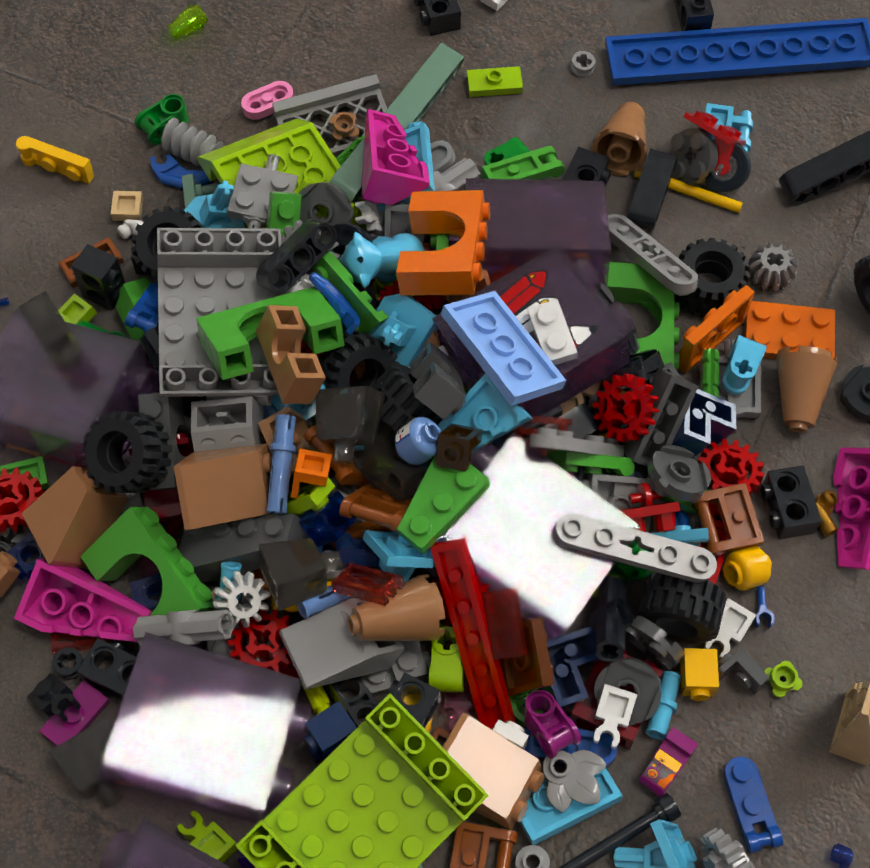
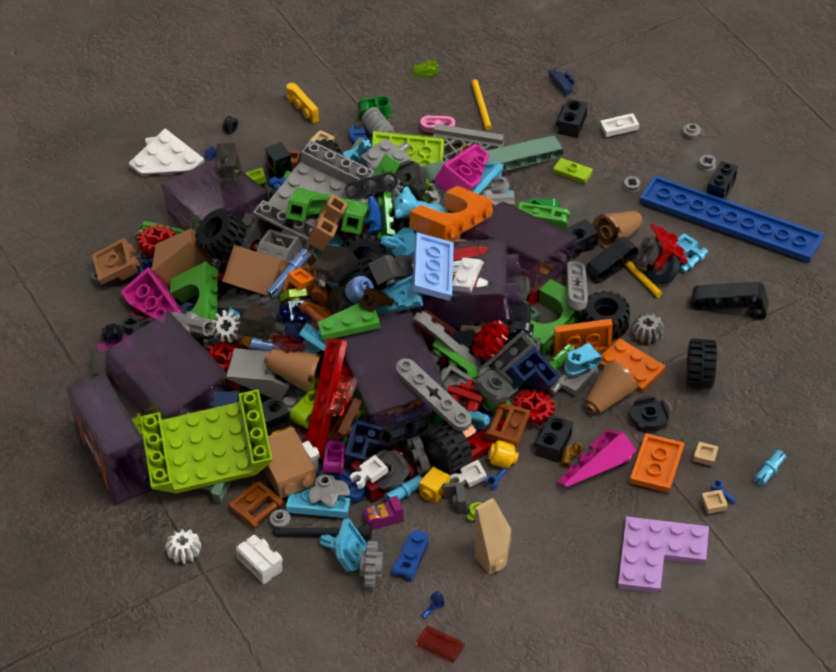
camera: 35 degrees right, 15 degrees down
none -> yellow bar [471,79,492,130]

